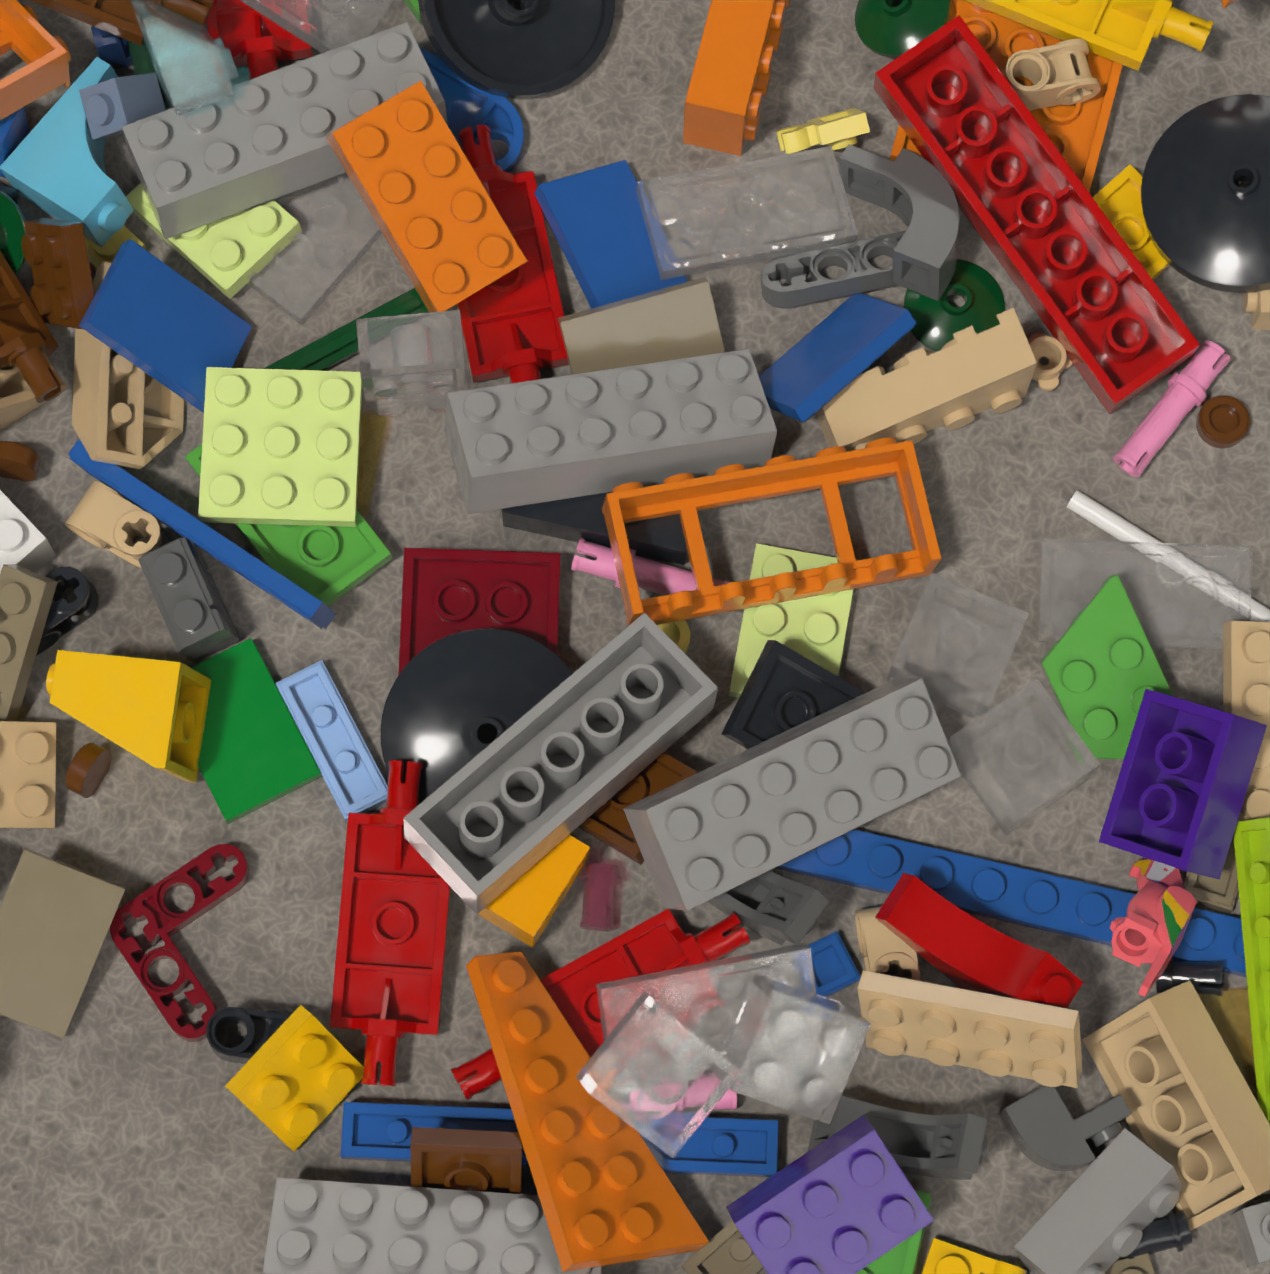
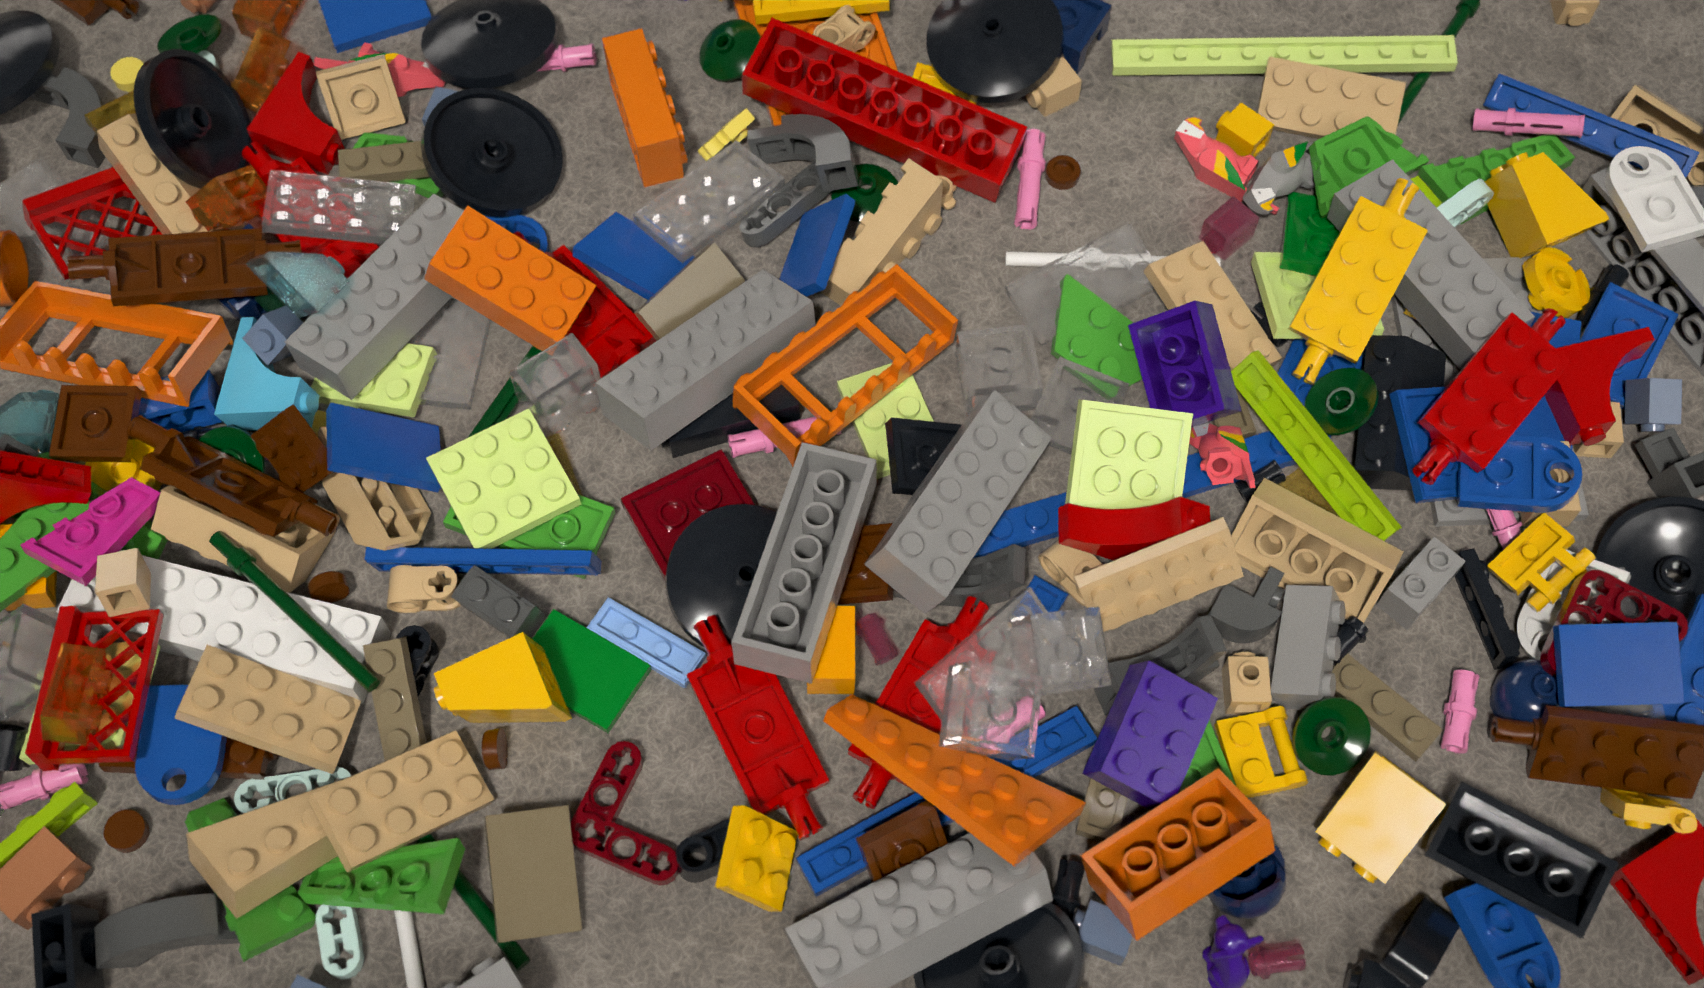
camera: 30 degrees left, 10 degrees down
none -> yellowish green plate [1065,399,1193,509]
none -> tan brick [1222,652,1272,714]

